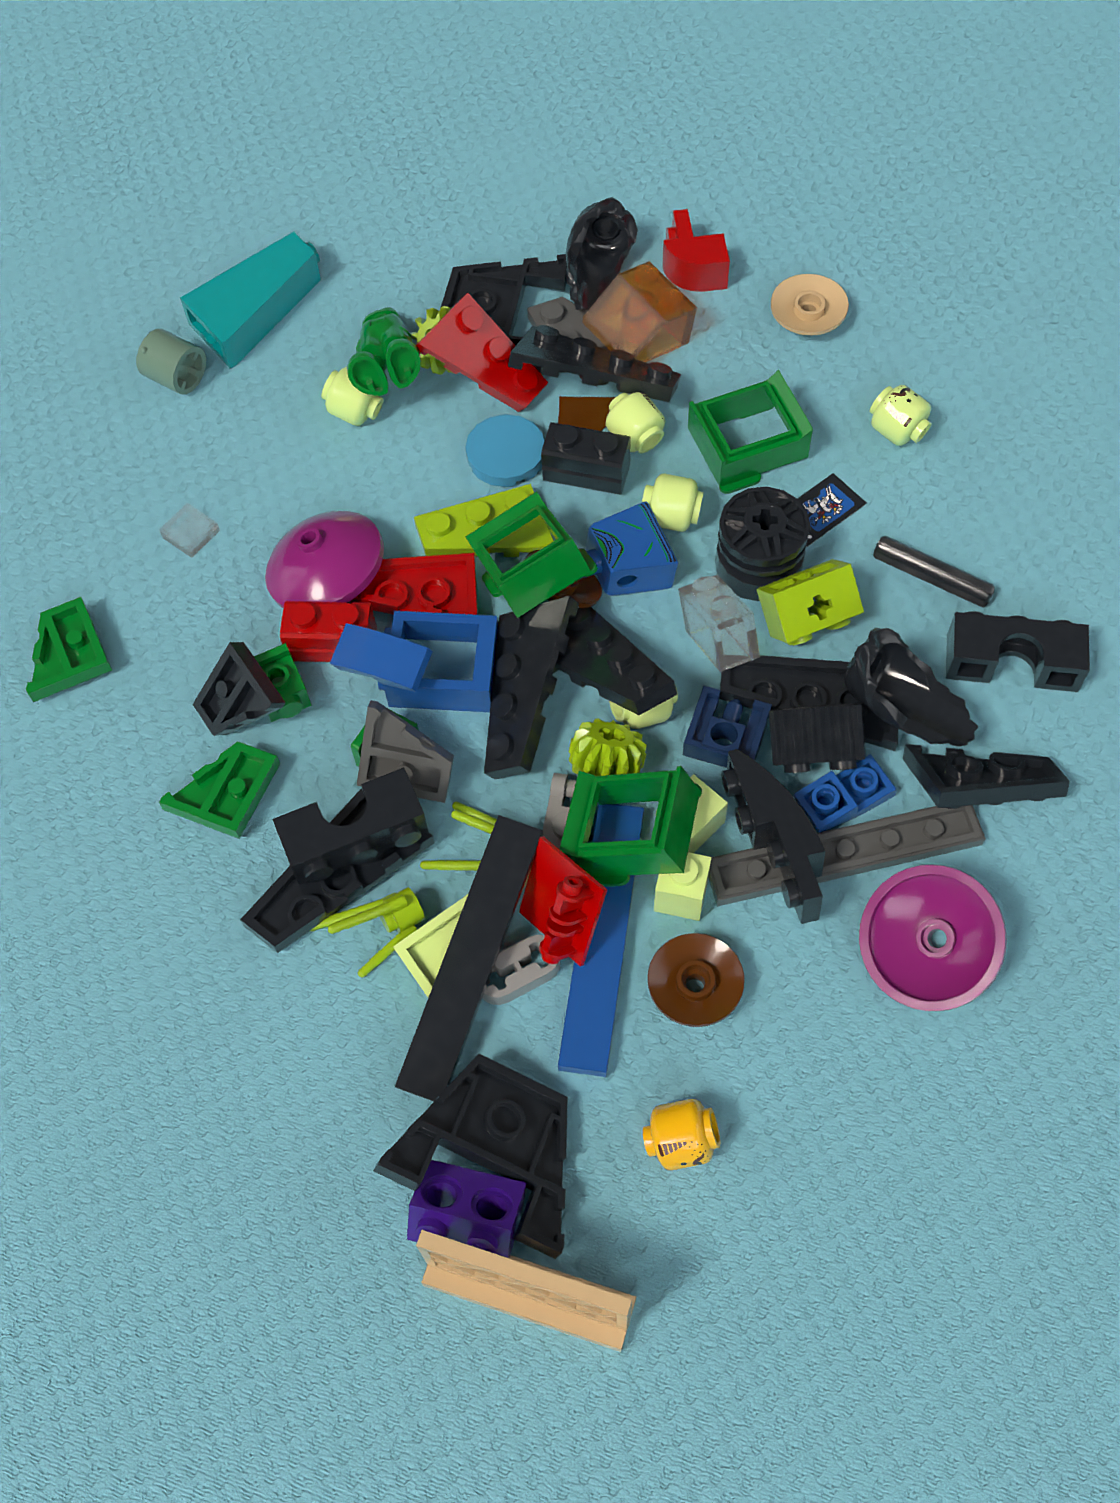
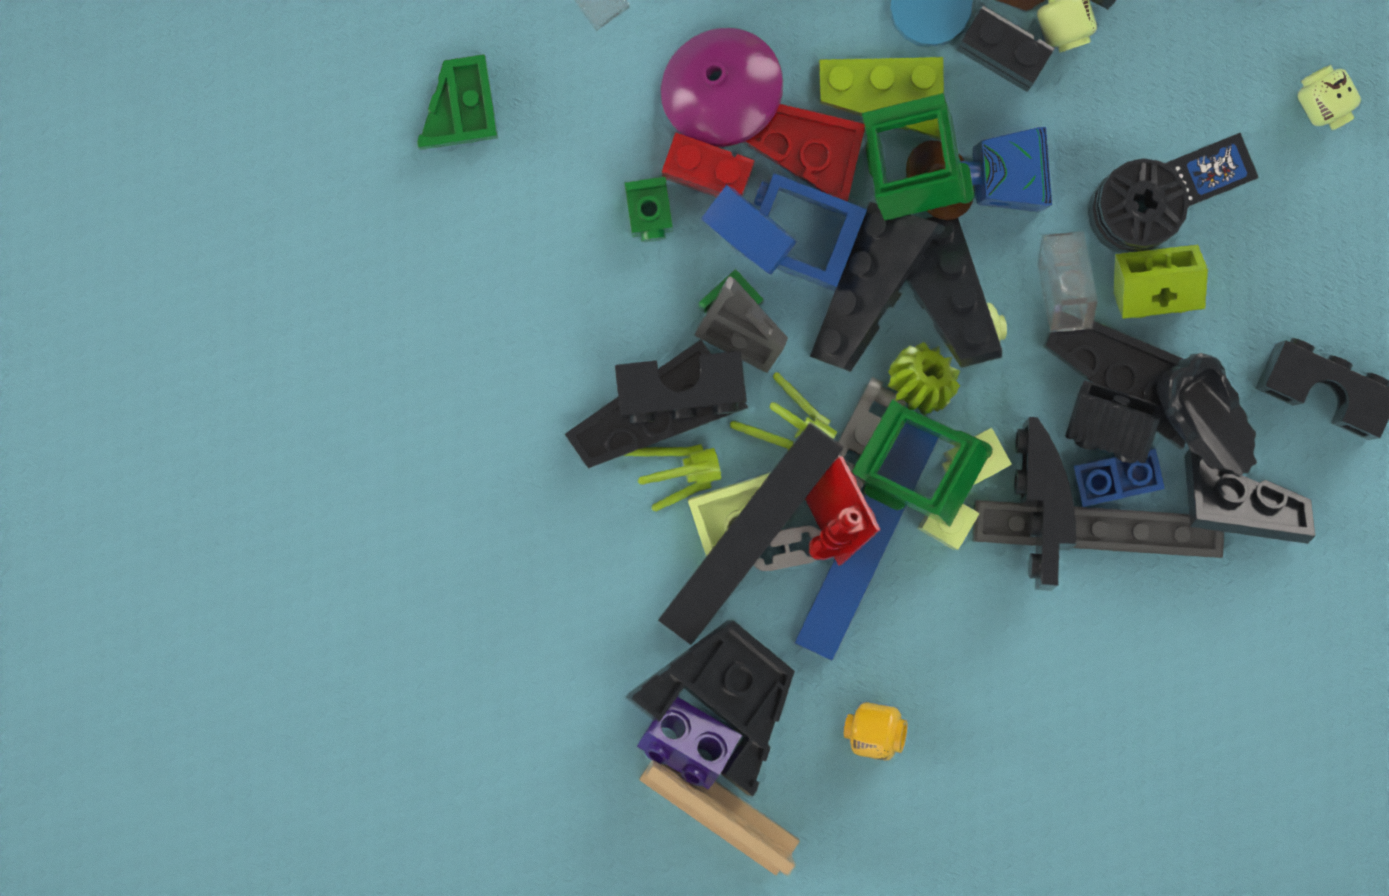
camera: 15 degrees right, 25 degrees up
green wing [159,741,280,839] -> none
black wing [192,642,286,736] -> none
yellowish green head [642,474,704,532] -> none
reddish brown dish [648,933,744,1027] -> none
dark blue brick [682,685,772,768] -> none
green piece [688,369,813,494] -> none
magenta dish [859,865,1007,1011] -> none
black axle [873,536,995,607] -> none

